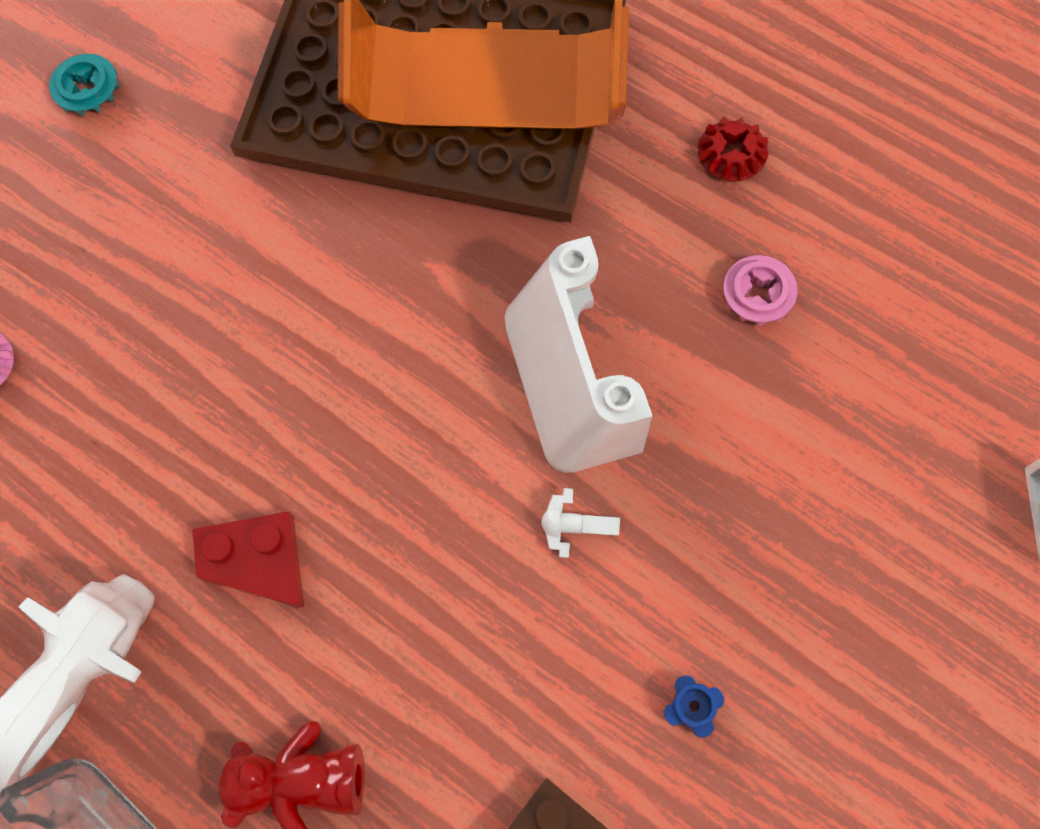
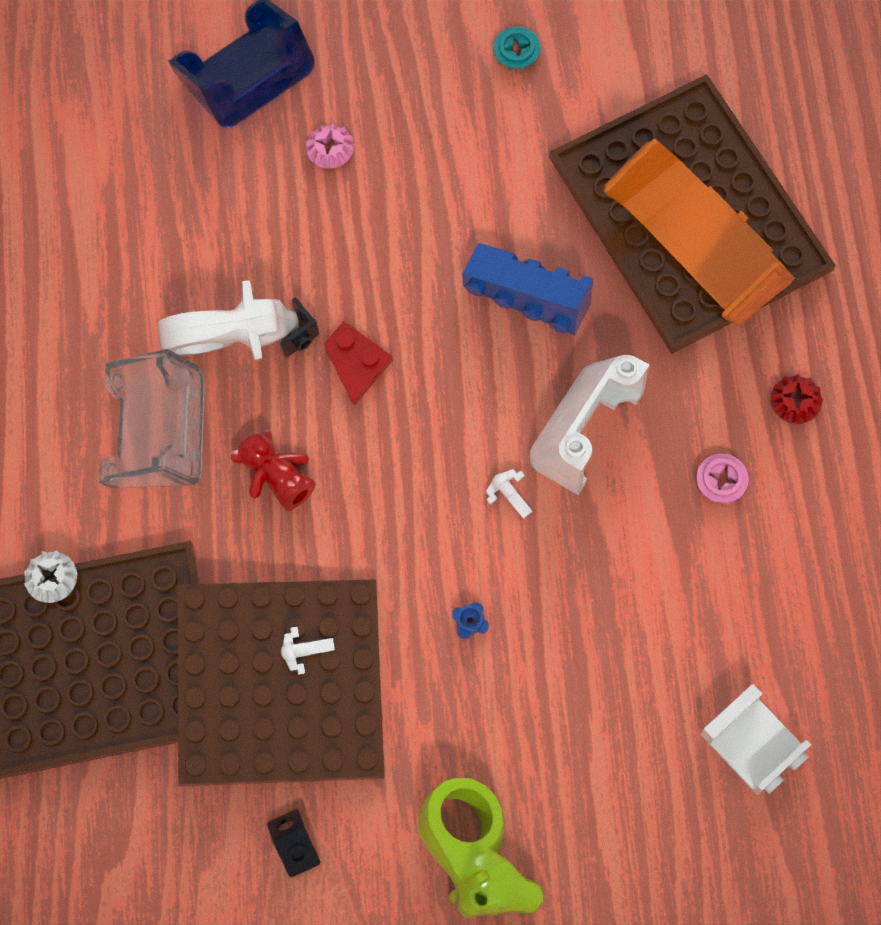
camera: 50 degrees right, 0 degrees up
none -> black bracket [280,297,319,358]
none -> blue wedge [462,243,593,335]

